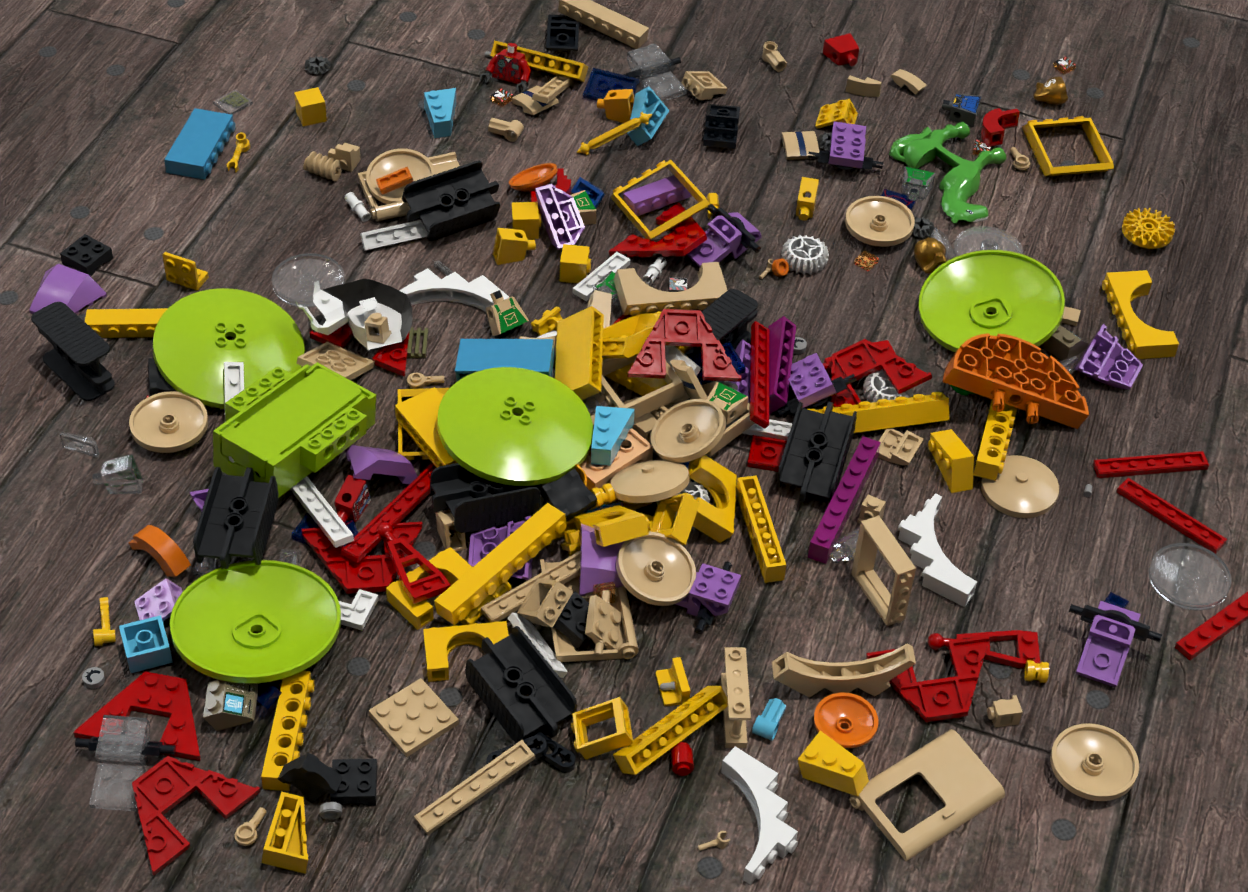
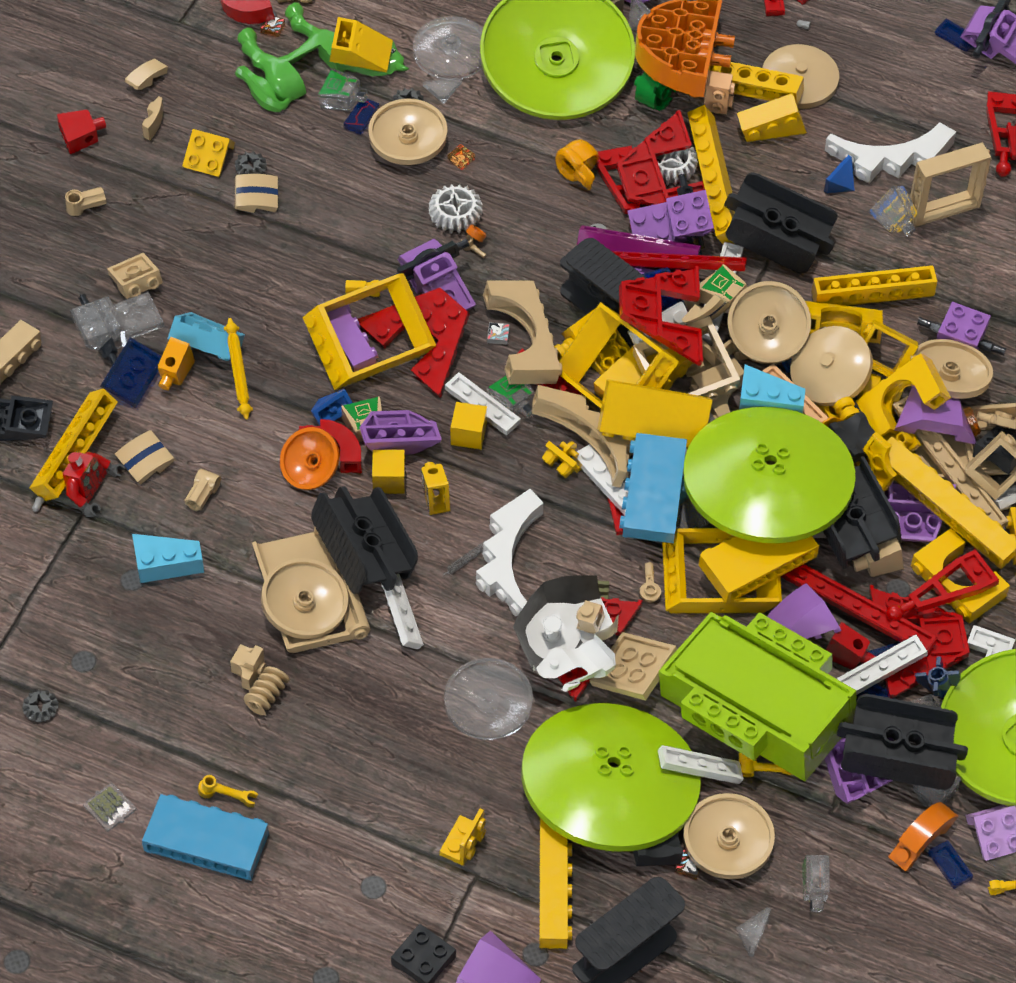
camera: 85 degrees left, 10 degrees up
yellow head [294,87,327,127] -> none
white pin [345,192,371,222] -> none
orange plate [376,166,413,195] -> none
torso [486,290,529,336] -> none
clear orange tile [490,88,513,107] -> none
tan tile [532,75,572,104] -> none
white pin [642,257,667,286] -> none
black slope [703,104,740,149] -> none
red tile [747,435,787,472] -> none
yellow torso [796,177,819,221] -> none
medium lavender piece [808,122,883,170] -> none
magenta brick [808,436,881,564] -> none
tan brick [857,494,886,524] -> none
tan slope [878,428,923,465] -> none
pearl gold piece [914,238,947,274] -> none
torso [942,93,982,127] -> none
none -> yellow slope [330,17,393,73]
none -> light orange piece [555,139,599,190]
none -> light nougat brick [704,71,735,115]
none -> blue slope [824,155,855,193]
none -> yellow tile [863,432,897,491]
none -> brick [915,656,961,699]
none -> clear blue tile [928,840,973,889]

